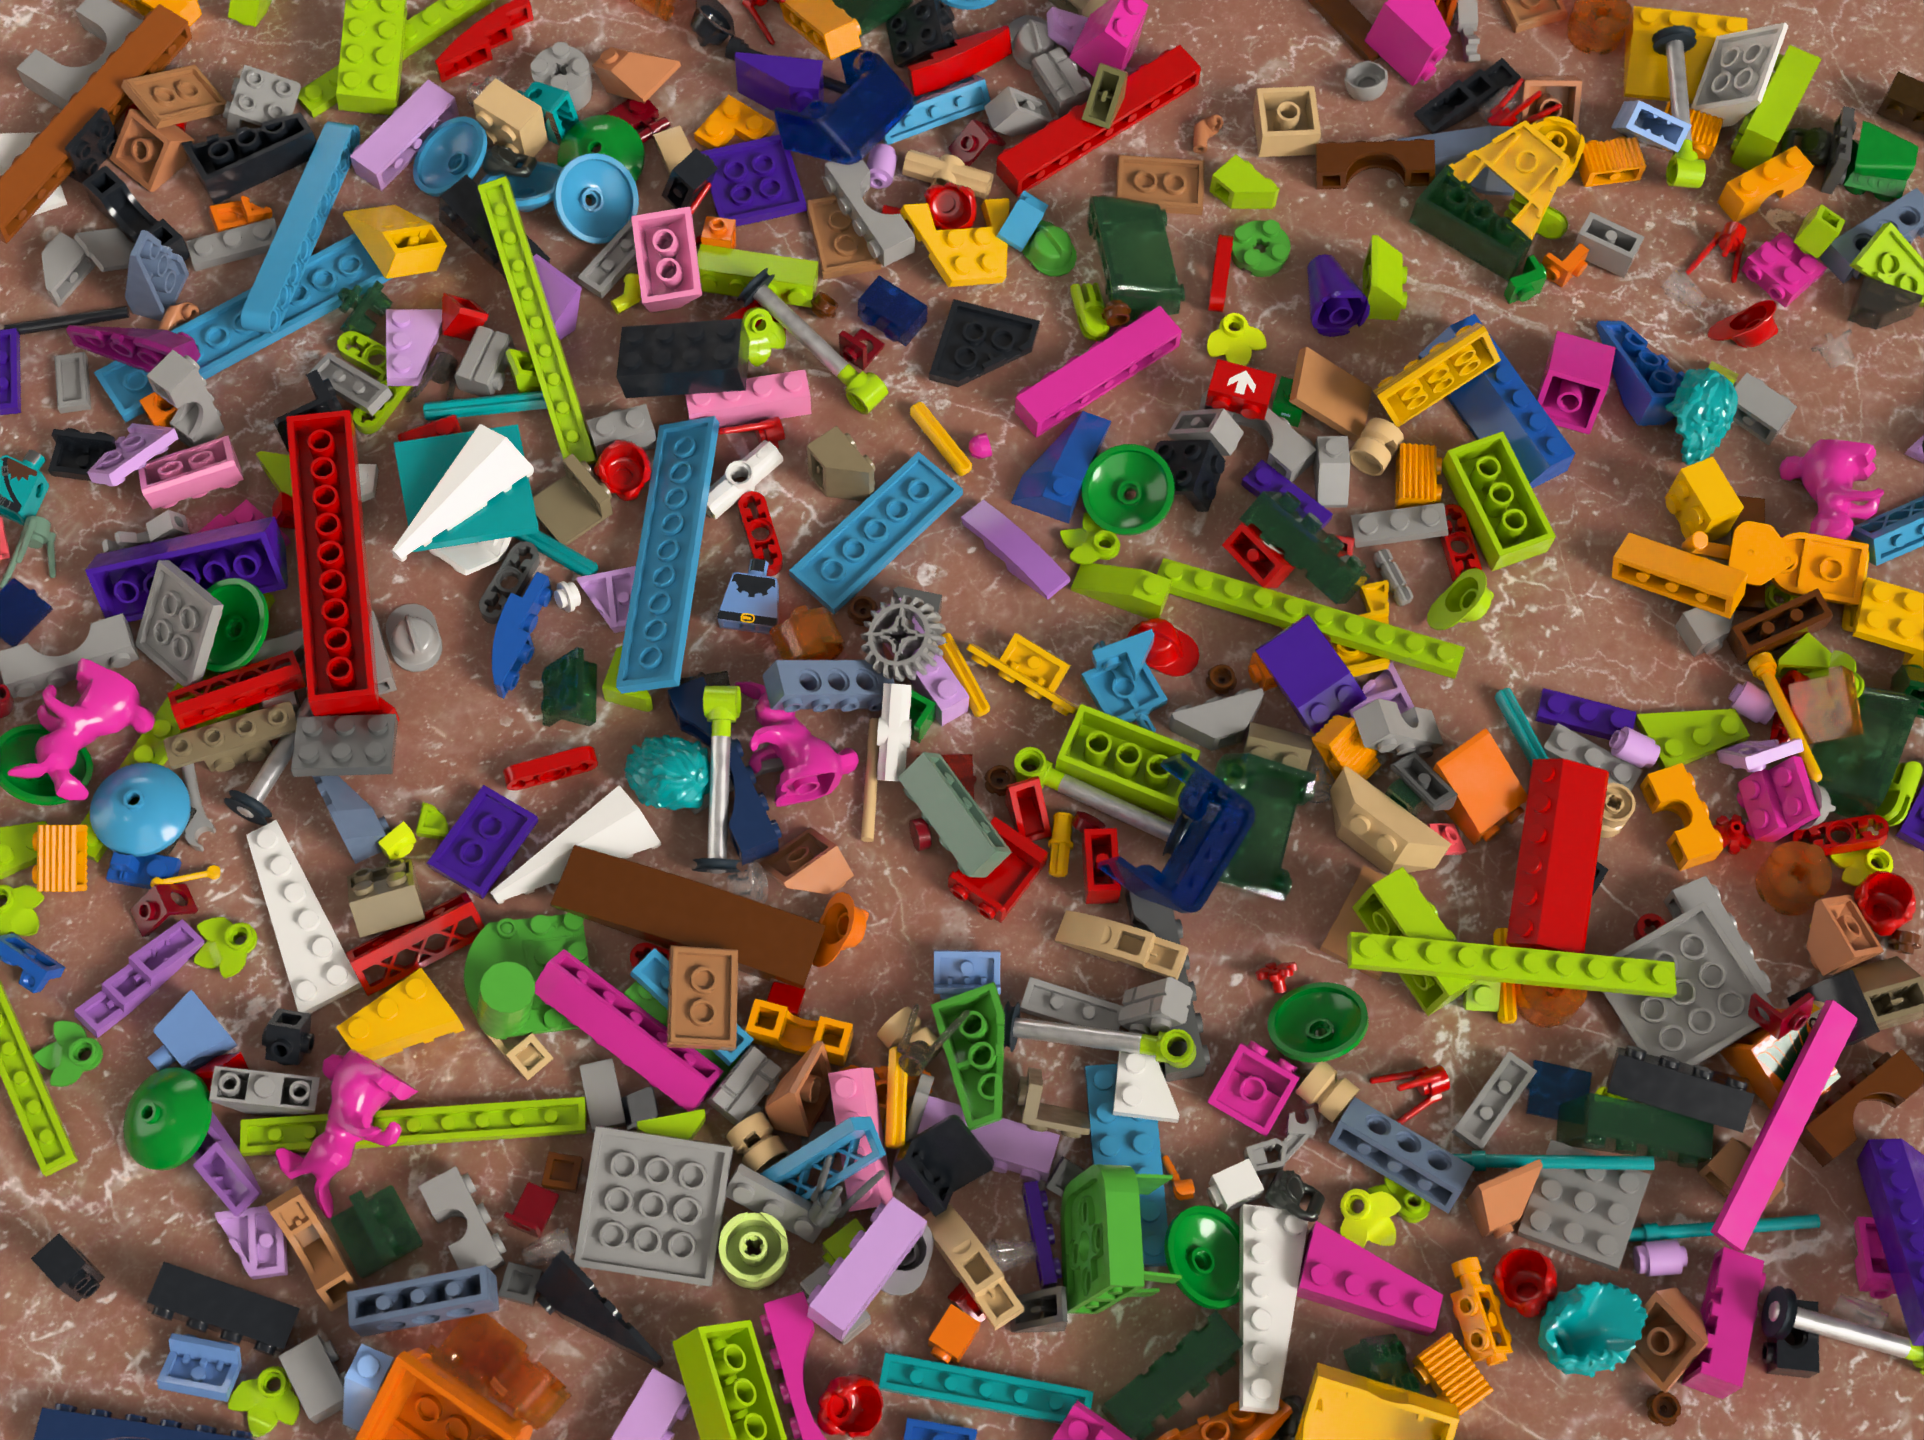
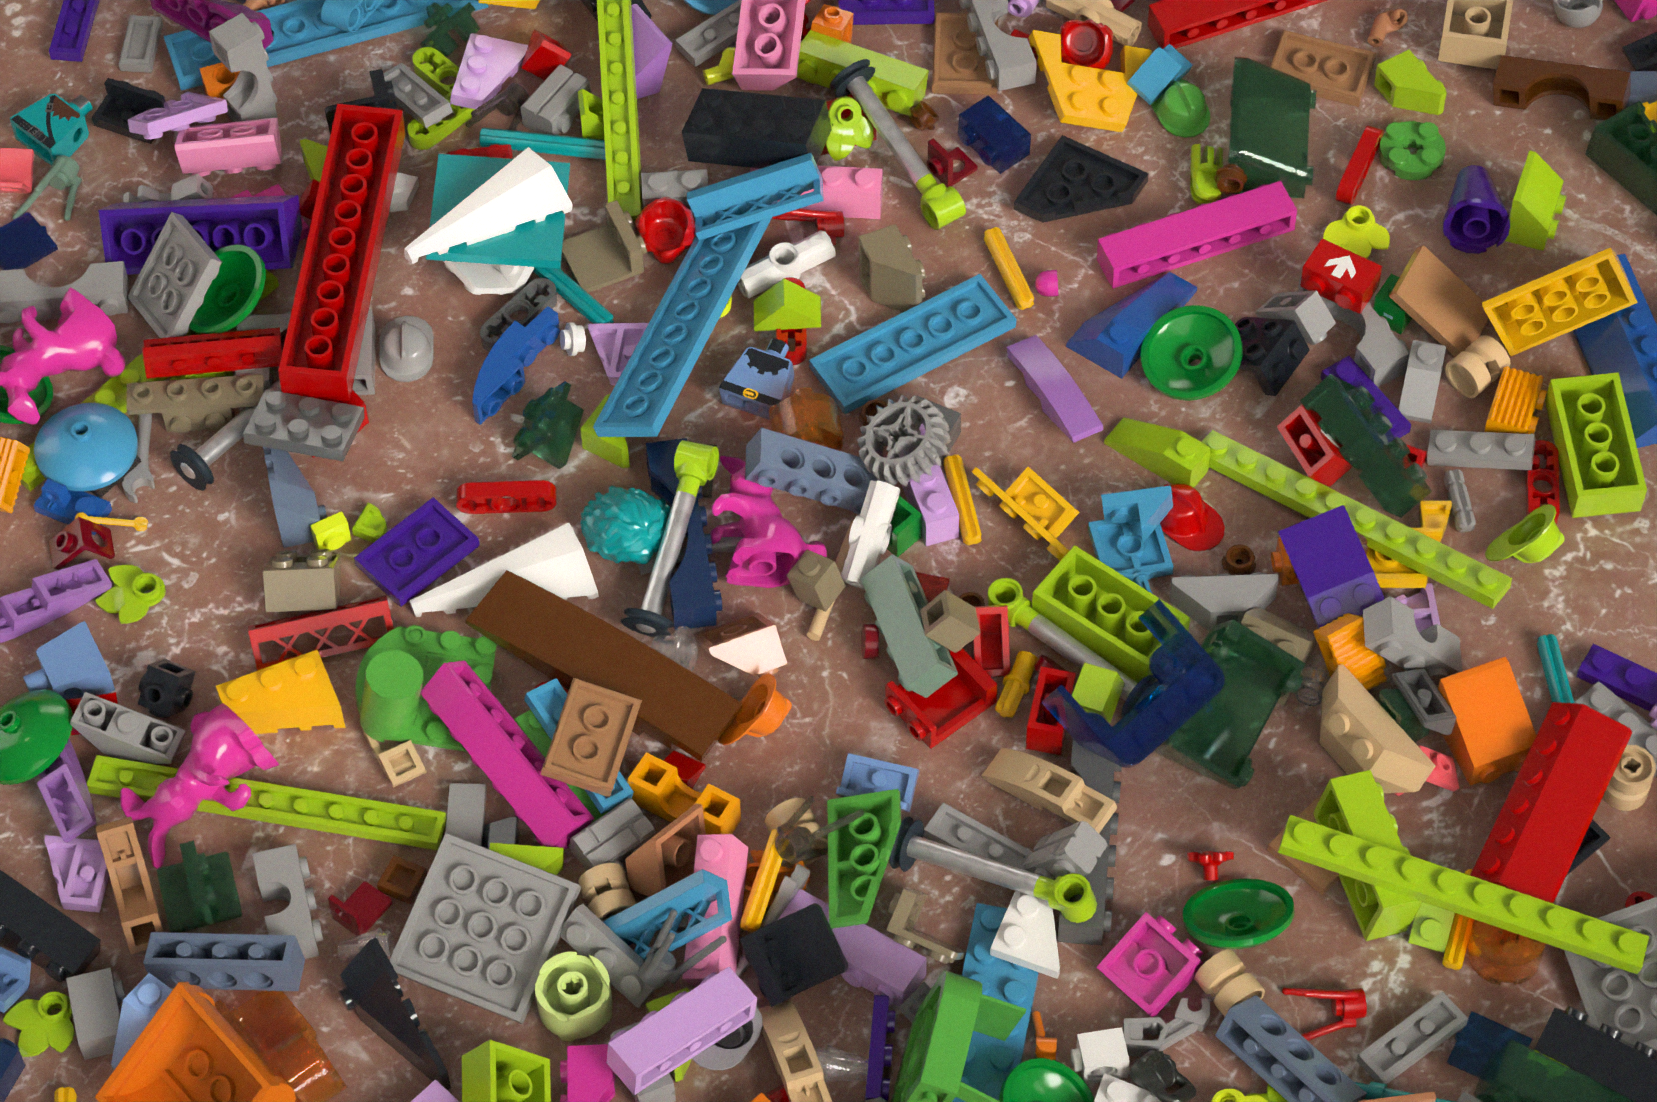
camera: 20 degrees right, 10 degrees down
white wing [246,820,362,1014] -> none
dark grey plate [498,1262,544,1307] -> none
lime plate [1060,512,1120,565] -> none
none -> dark azure fence [687,153,824,240]
none -> lime slope [754,278,821,331]
none -> dark tan brick [787,549,846,612]
none -> dark tan brick [920,590,981,653]
none -> lime brick [1069,662,1125,723]

